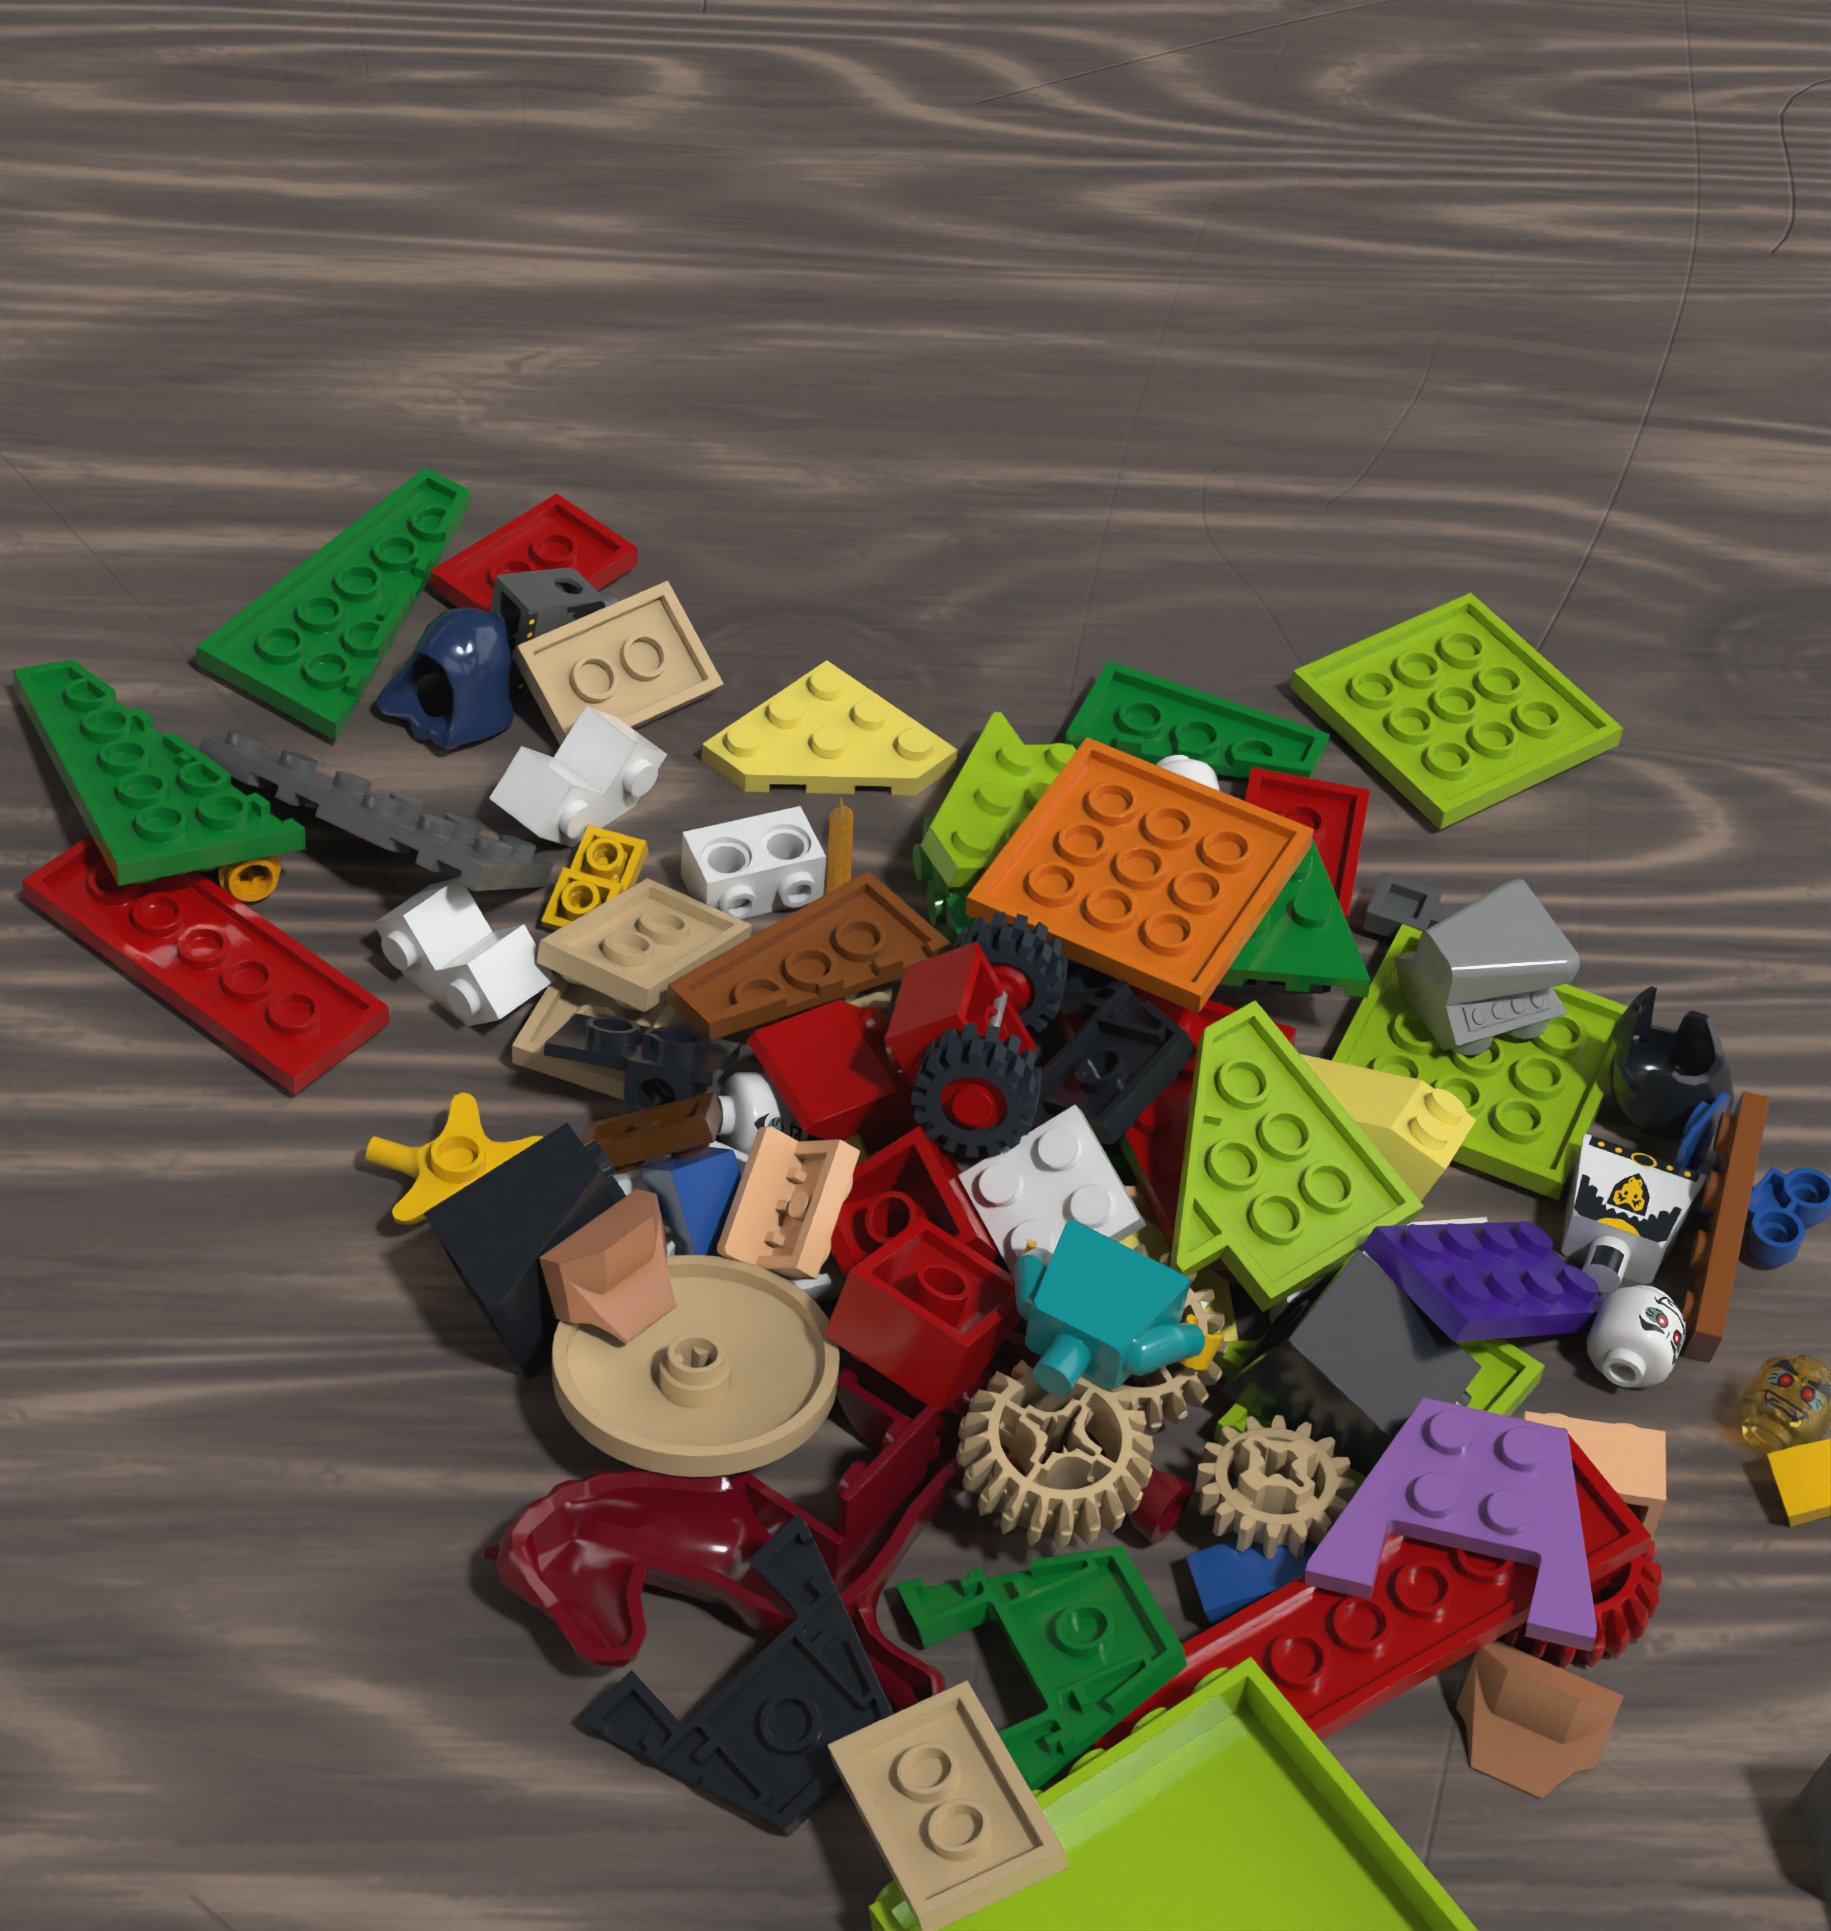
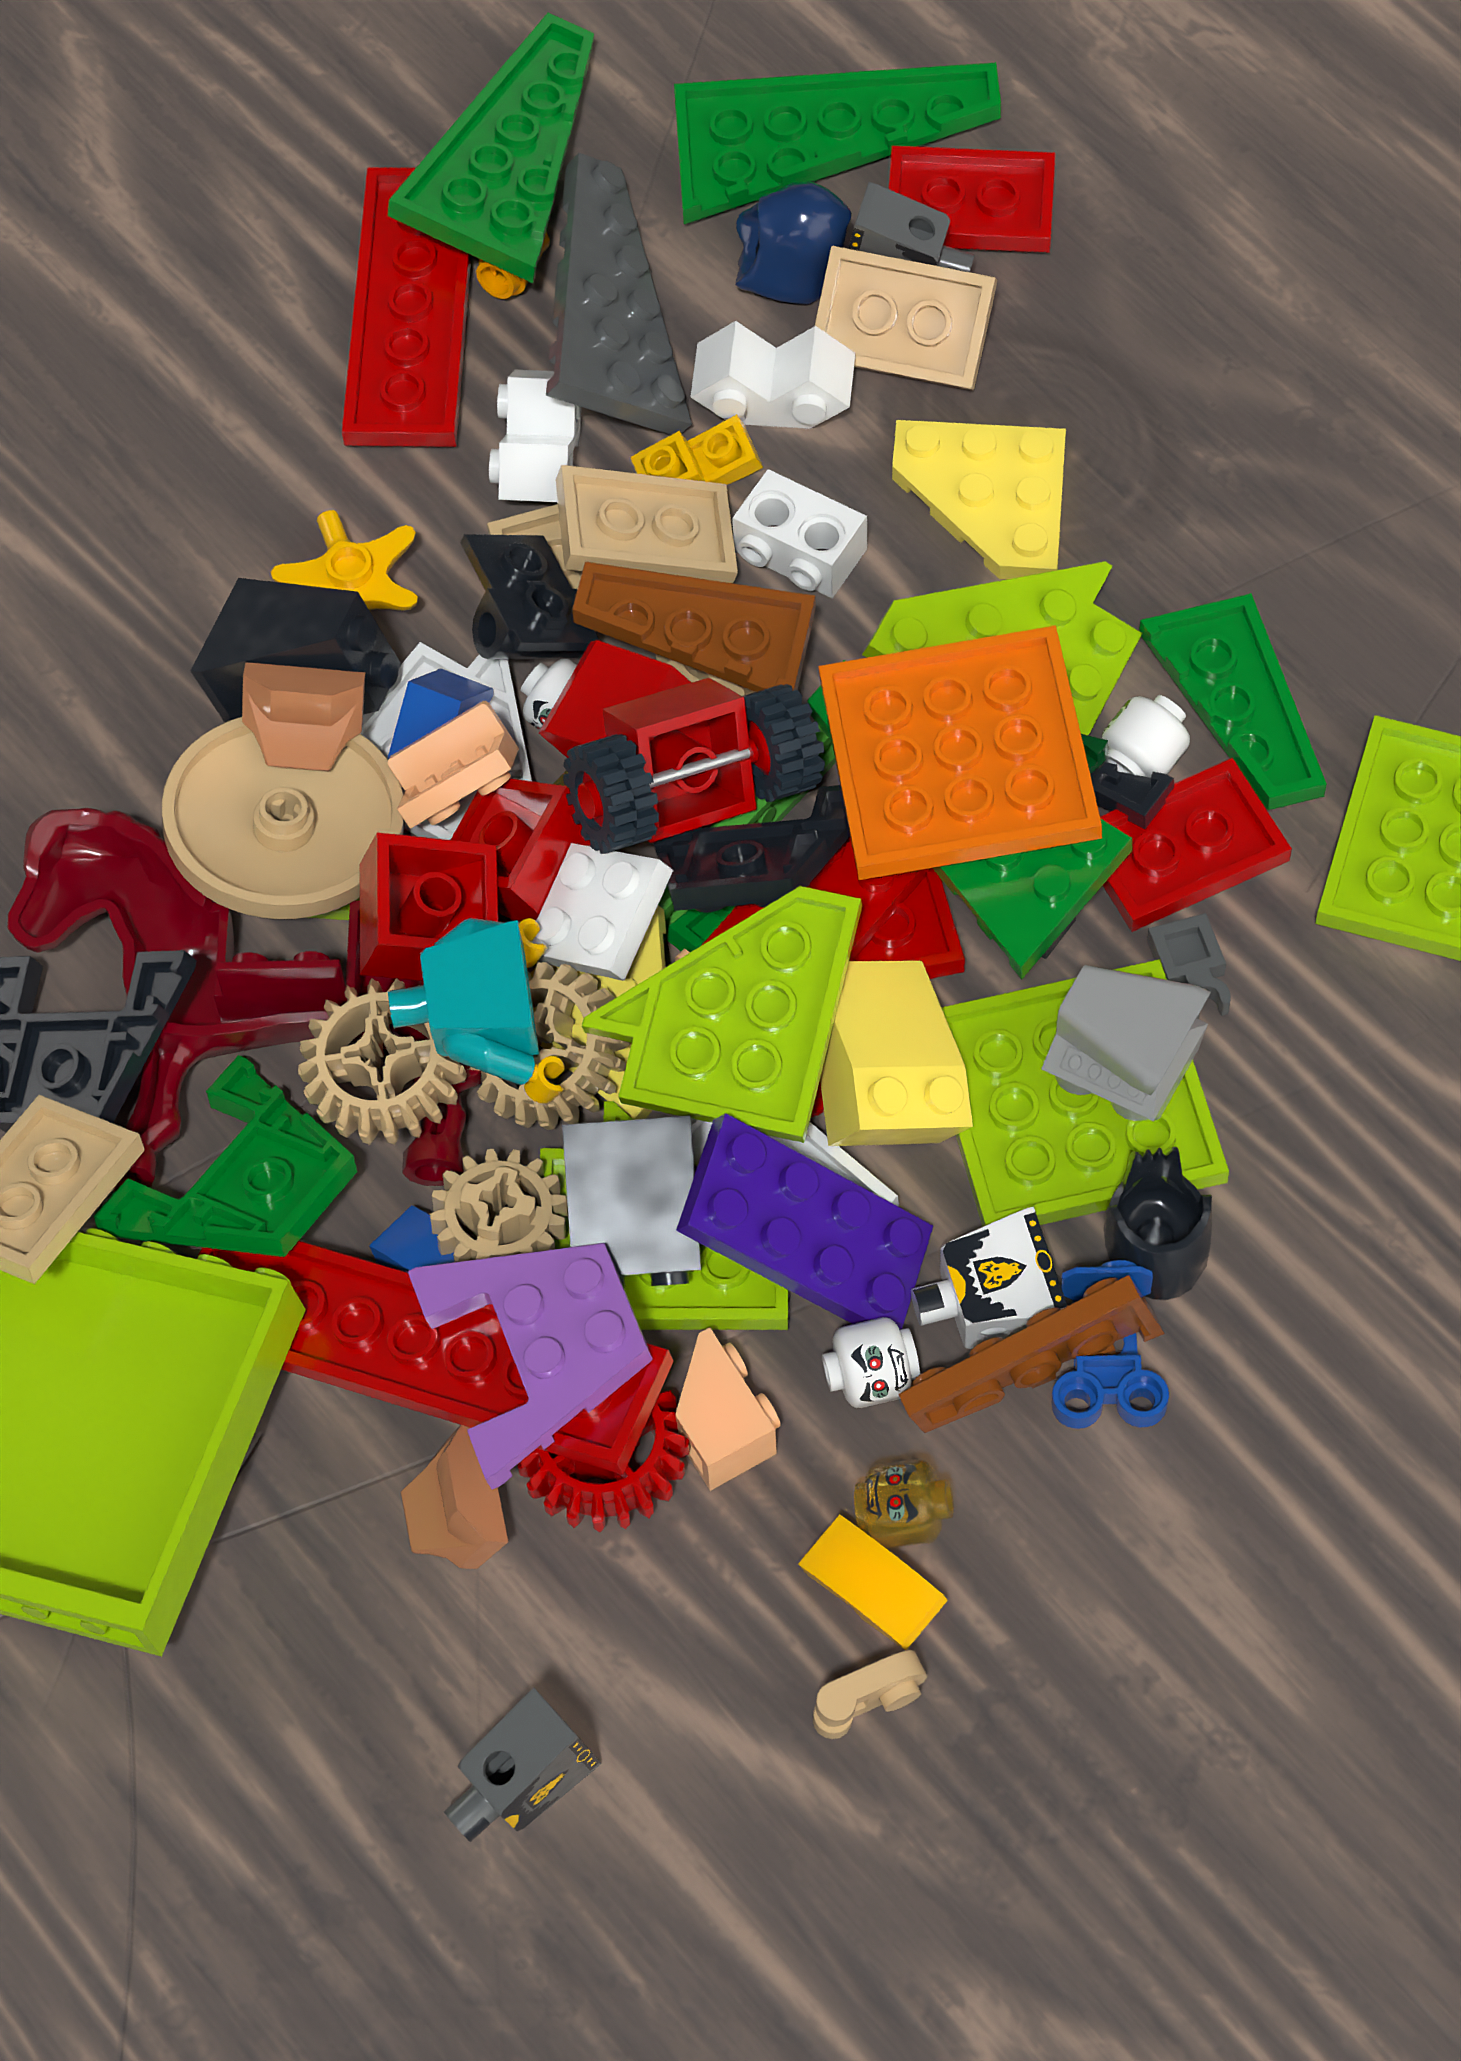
camera: 60 degrees right, 15 degrees up
reddish brown plate [580,1092,723,1175] -> none
light orange piece [826,798,853,894] -> none

